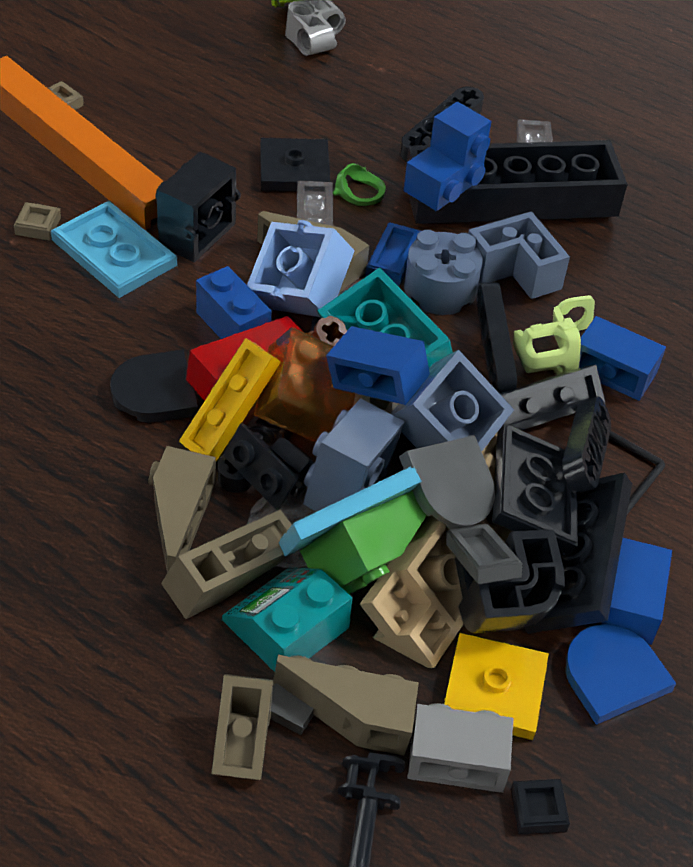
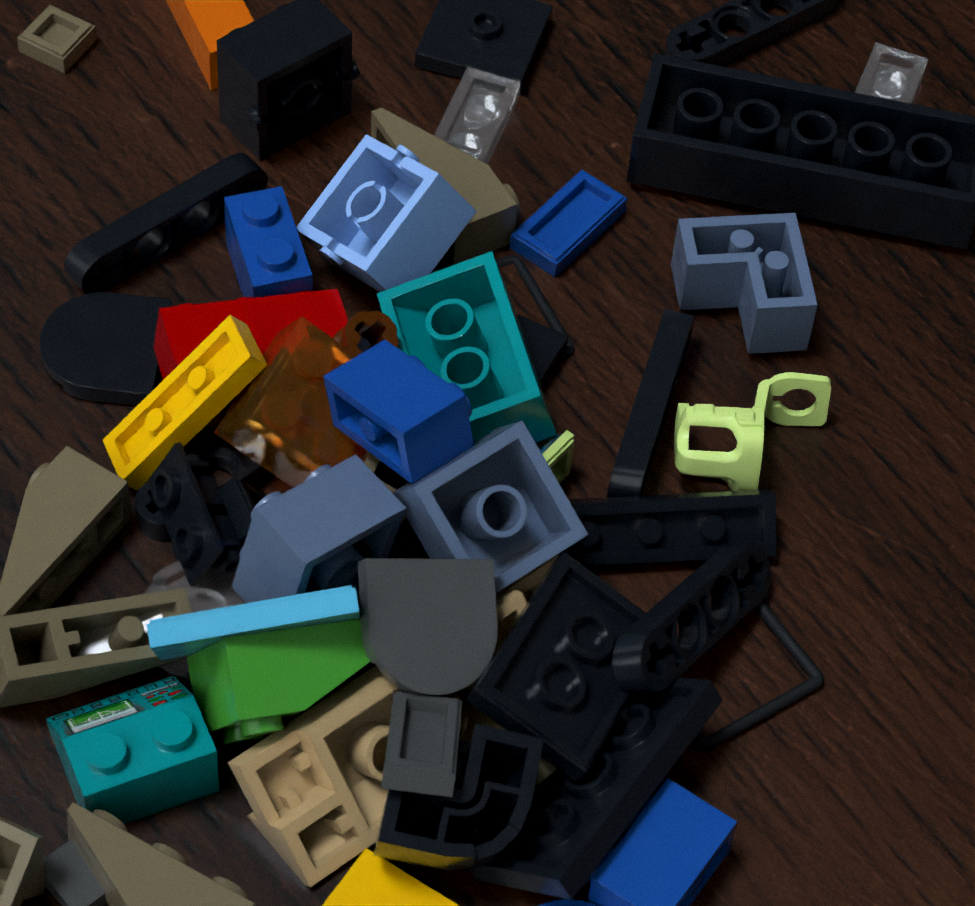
camera: 20 degrees right, 5 degrees up
medium azure tile [51,201,177,298] -> none
bright green piece [332,163,386,206] -> none
blue brick [403,102,492,211] -> none
sand blue brick [404,230,483,315] -> none
blue brick [579,316,666,401] -> none
none -> black beam [64,153,268,294]

